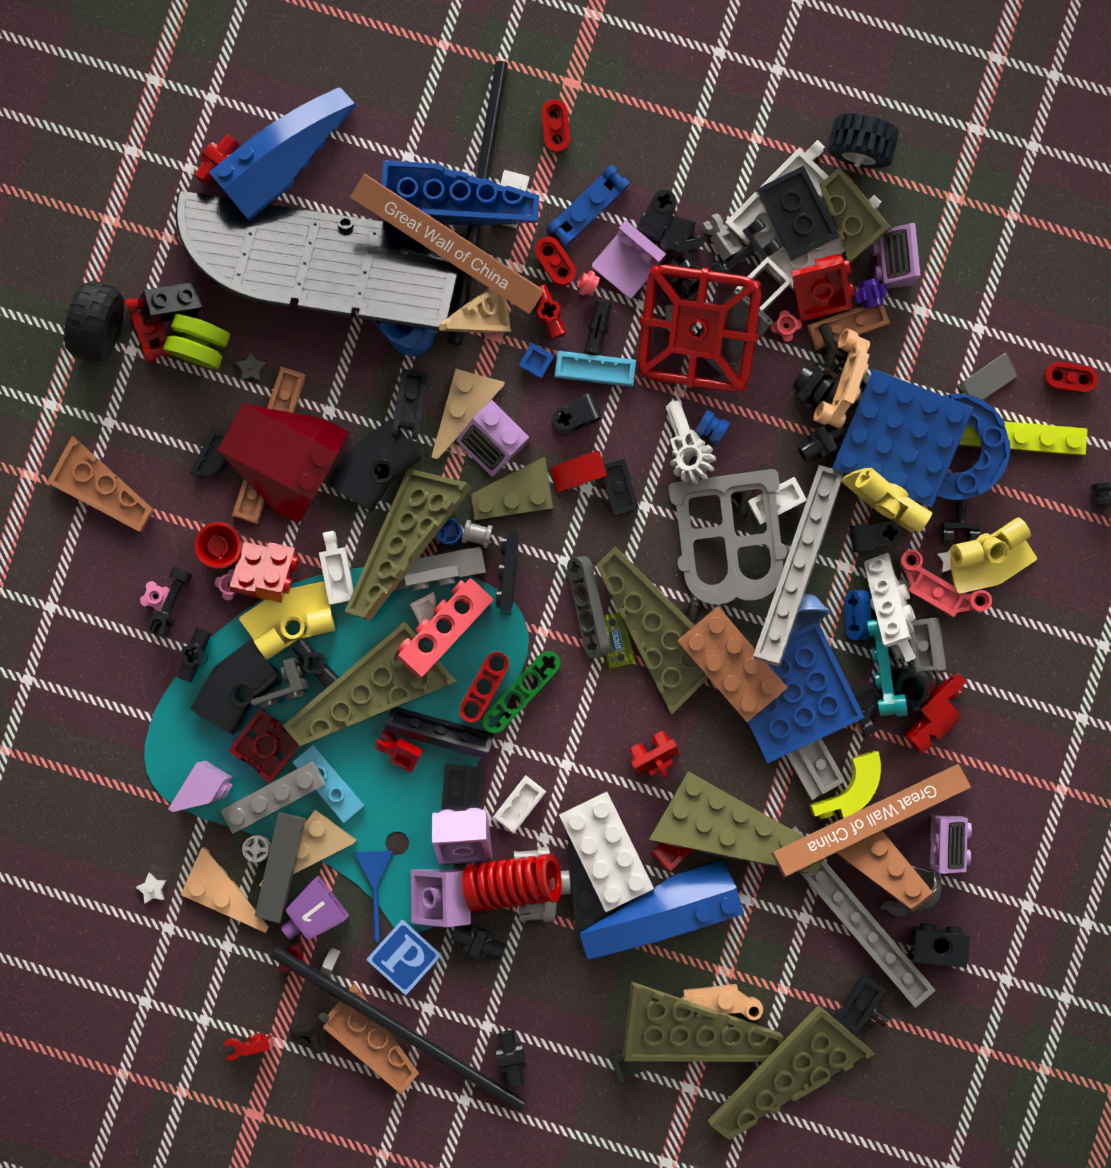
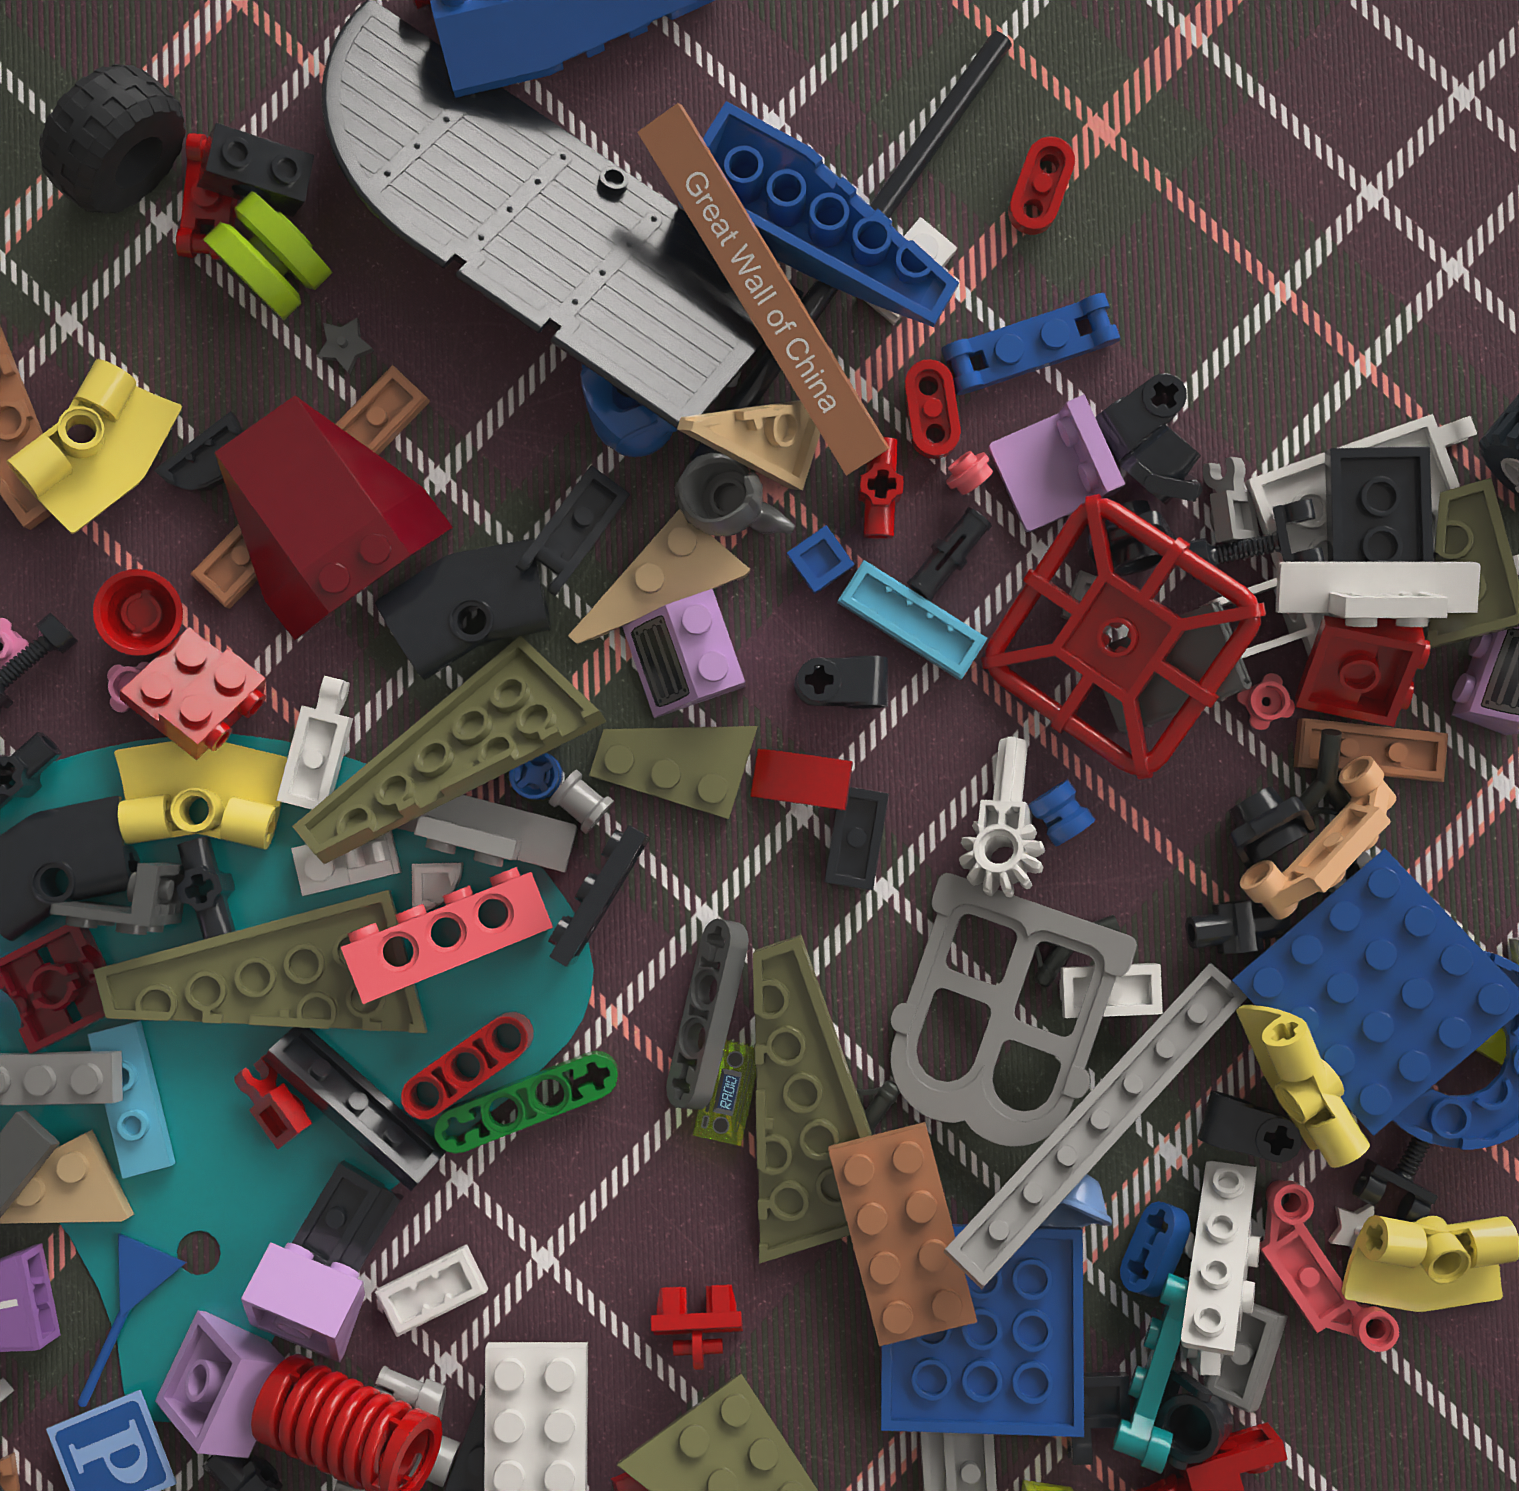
camera: 25 degrees right, 0 degrees up
dark purple gear [854,278,889,309] -> none
none -> light yellow panel [6,359,182,534]
none -> white plate [291,830,402,896]
none -> dark grey hair [674,453,795,536]
none -> white bracket [1275,562,1480,627]

